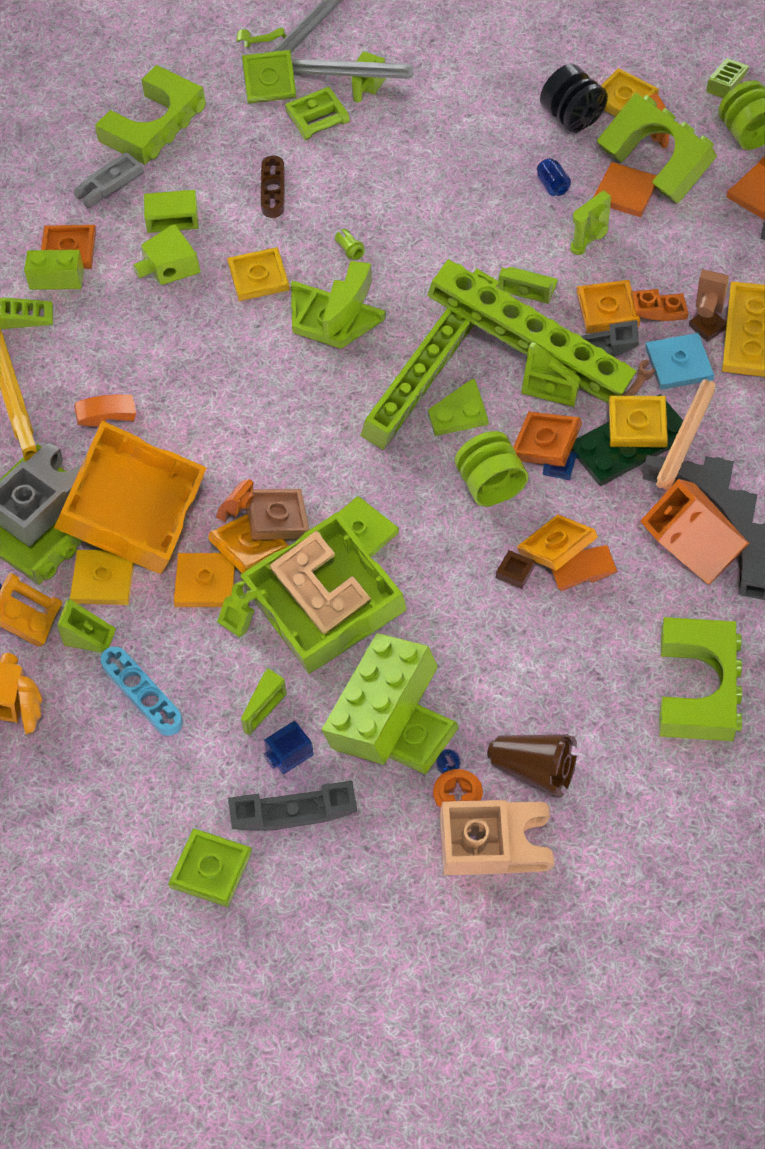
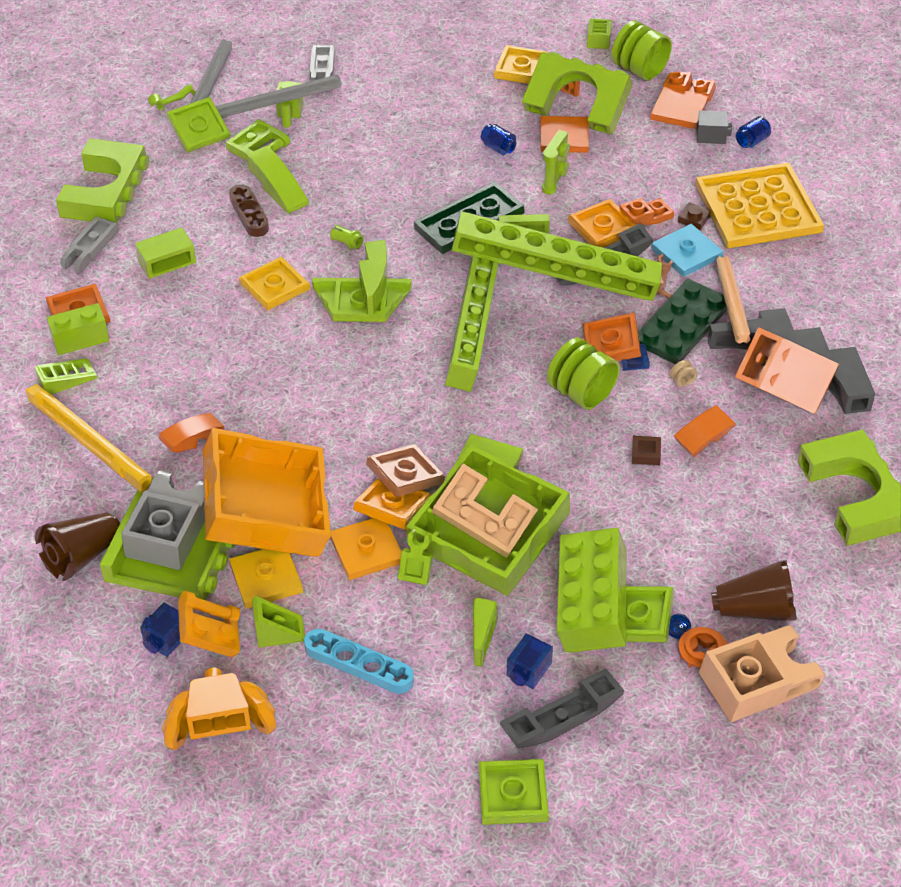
camera: 25 degrees left, 10 degrees down
lime torso [133,224,201,285] -> none
orange slope [216,479,254,522] -> none
lime wing [428,379,489,436] -> none
light orange plate [517,514,598,571] -> none
lime wing [521,342,581,407] -> none
black wheel [540,63,608,133] -> none
yellow tile [609,395,668,447] -> none
nougat tile [696,269,729,318] -> none
none -> lime slope [247,145,309,214]
none -> hinge [310,45,335,92]
none -> dark green plate [414,182,525,254]
none -> tan bush [670,360,698,387]

